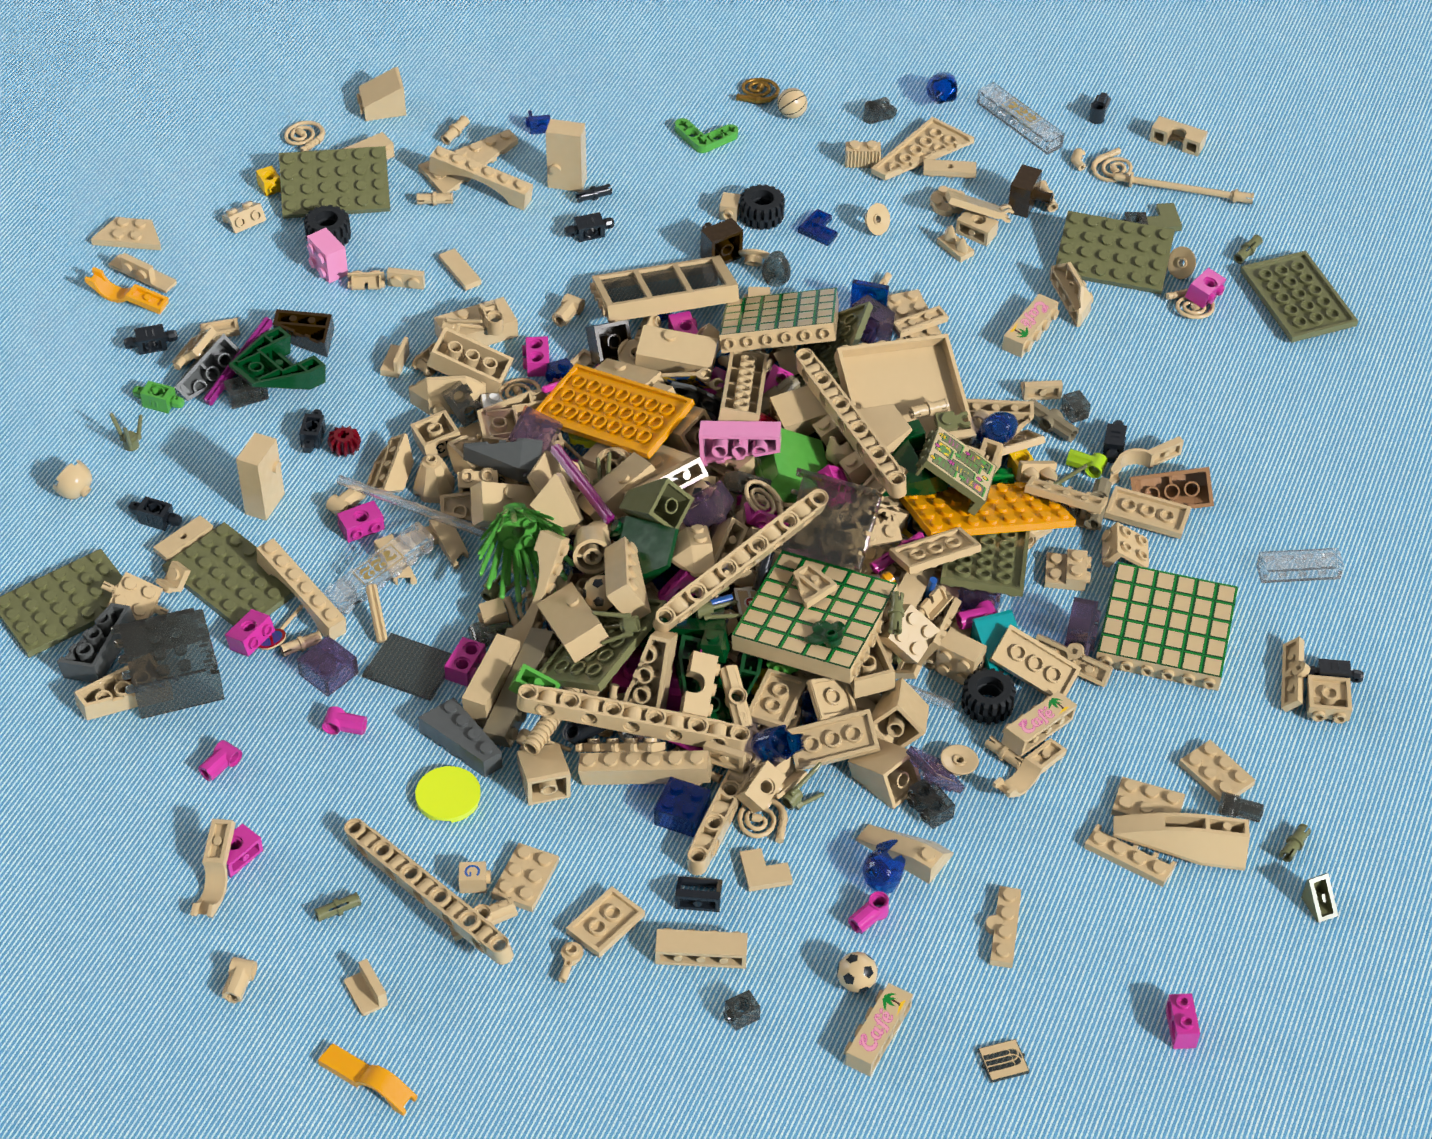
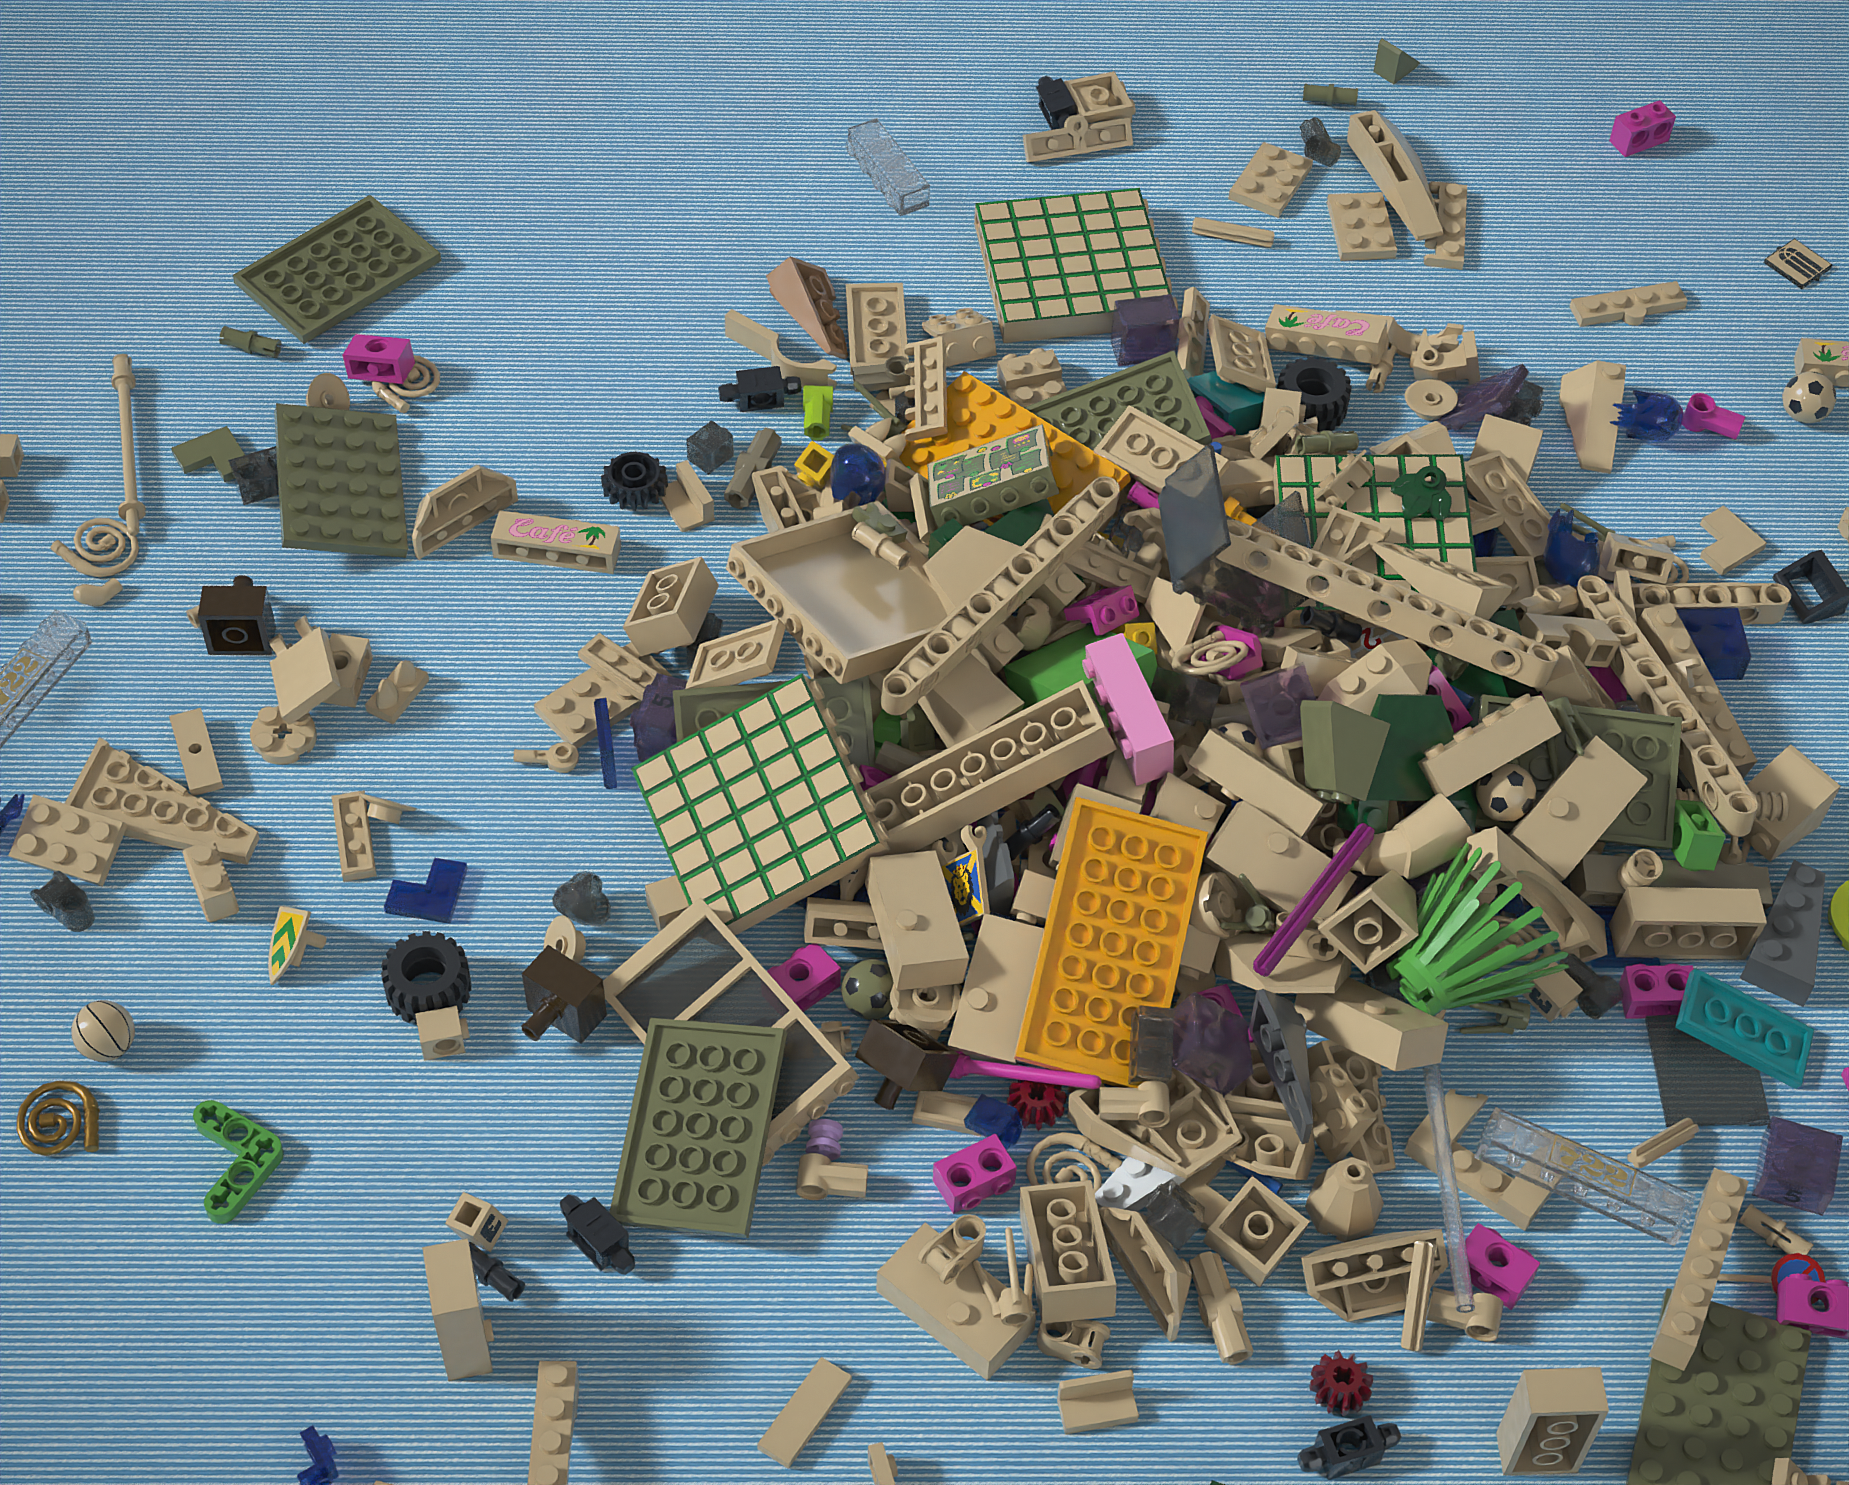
camera: 115 degrees left, 5 degrees up
none -> tan plate [8,794,128,887]
none -> shield [268,906,326,985]
none -> tan tile [332,790,377,882]
none -> tan brick [445,1192,509,1252]
none -> black gear [601,451,668,511]
none -> olive plate [609,1018,787,1238]
none -> tan brick [623,557,719,656]
none -> tan plate [685,618,786,689]
none -> yellow brick [794,440,839,490]
none -> lavender wheel [806,1119,843,1161]
none -> tan piece [1099,1080,1170,1128]
none -> clear smoke brick [1128,1005,1175,1085]
none -> tan piece [1188,1251,1254,1365]
none -> tan axle [1192,217,1275,247]
none -> tan plate [1250,406,1295,460]
none -> tan hinge [1314,449,1374,509]
none -> tan wedge [1372,542,1512,621]
none -> tan axle [1401,1241,1436,1351]
none -> tan tile [1409,329,1481,385]
none -> tan wheel [1617,849,1663,889]
none -> teal tile [1675,968,1815,1089]

